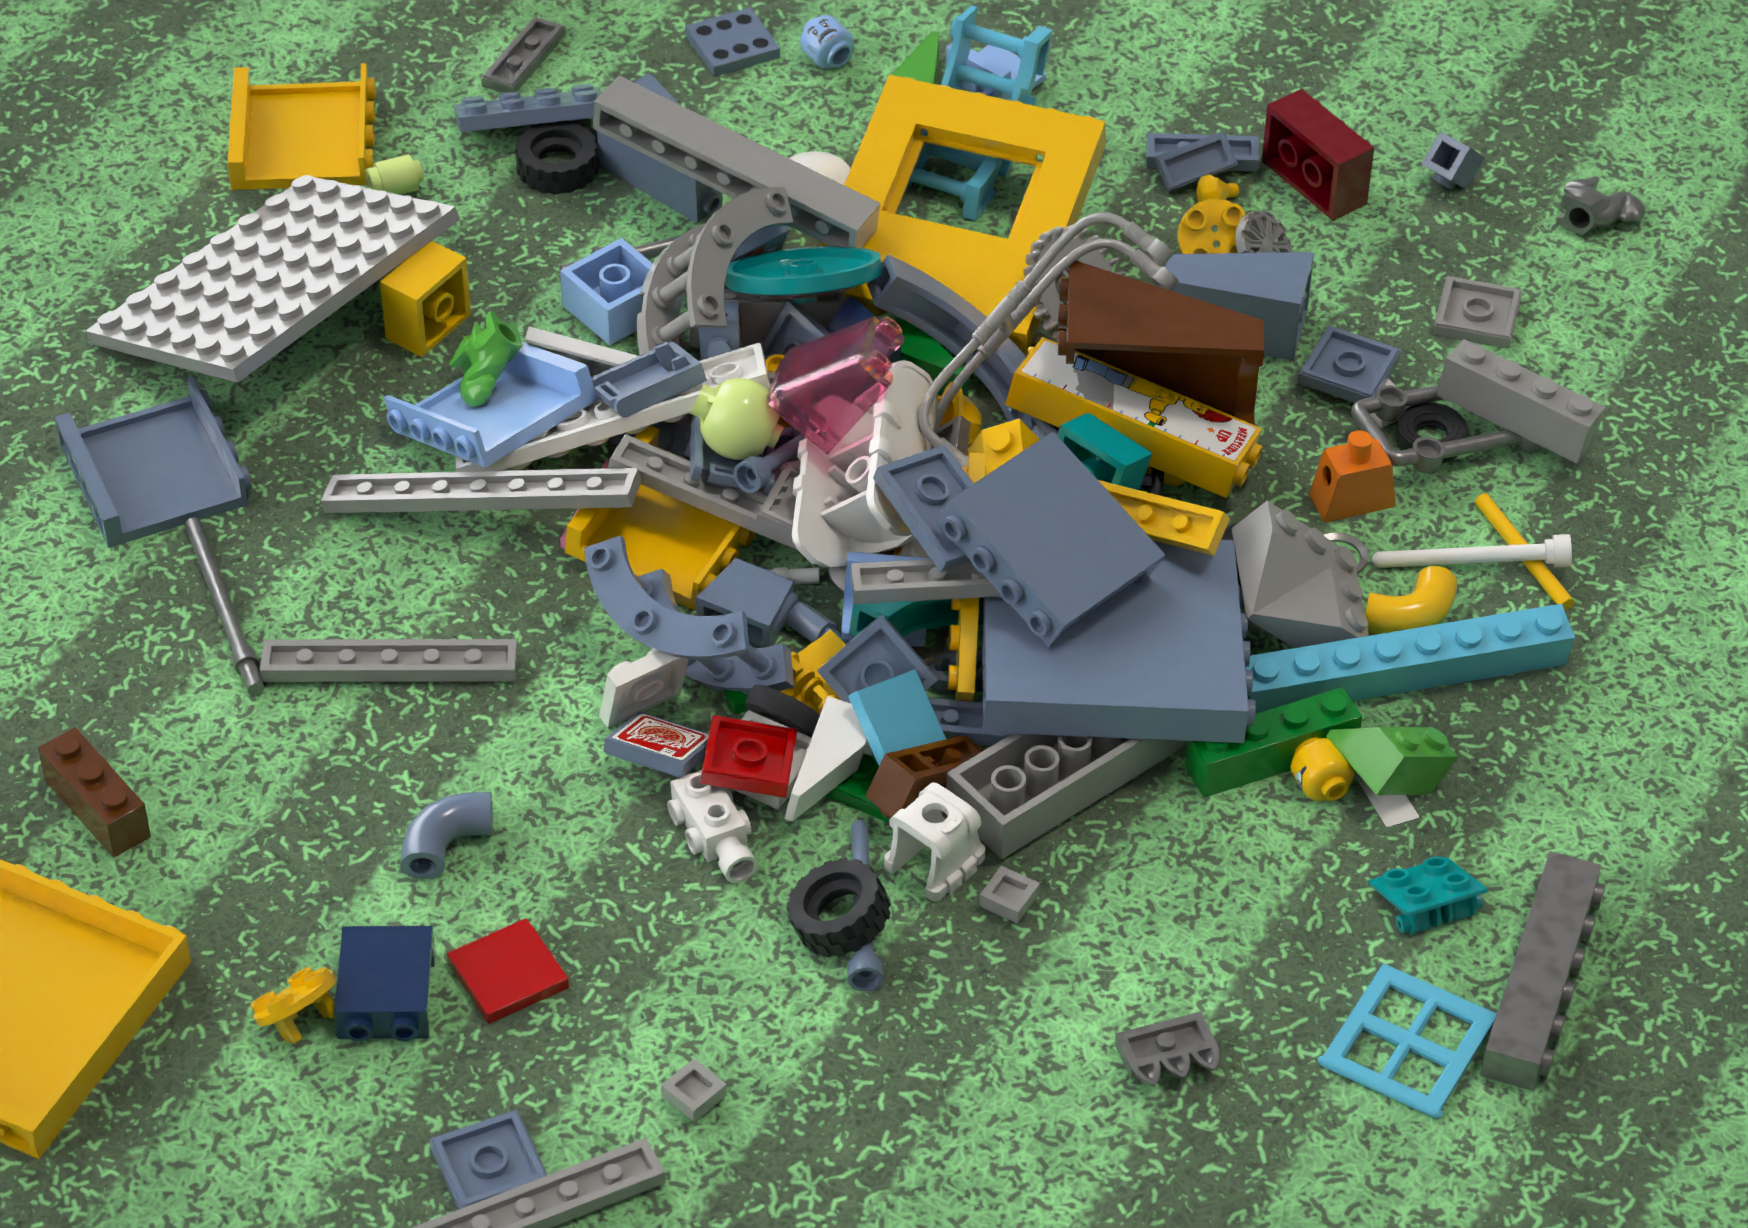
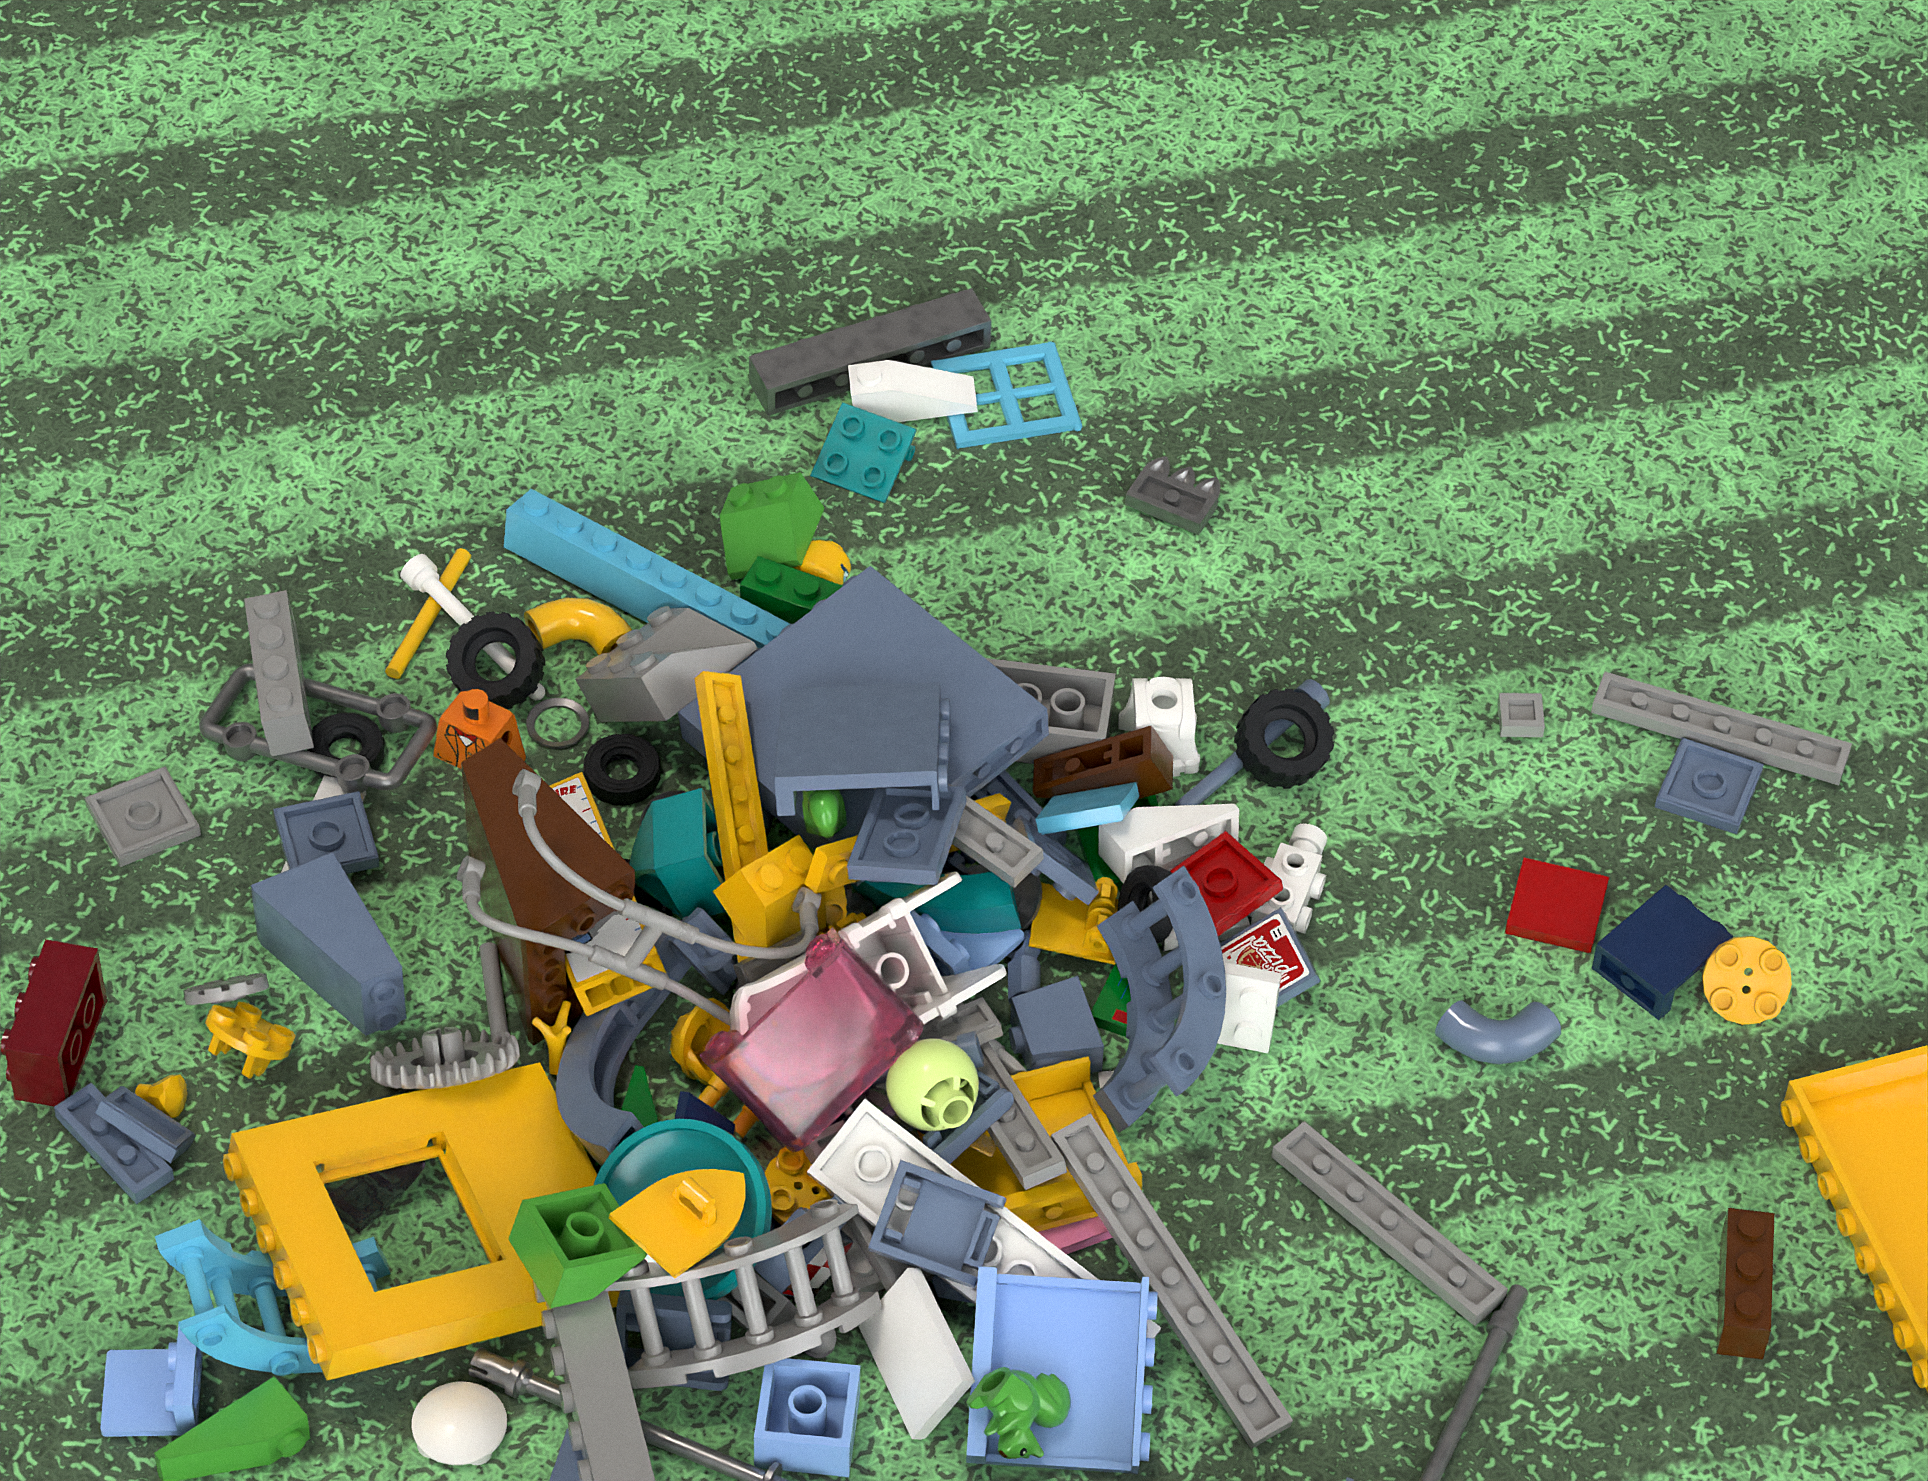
camera: 135 degrees left, 5 degrees up
light grey plate [979,866,1040,924] -> none
none -> black tyre [446,611,546,710]
none -> bright green slope [508,1183,647,1309]
none -> yellow shield [609,1169,746,1279]
none -> white slope [848,360,978,422]

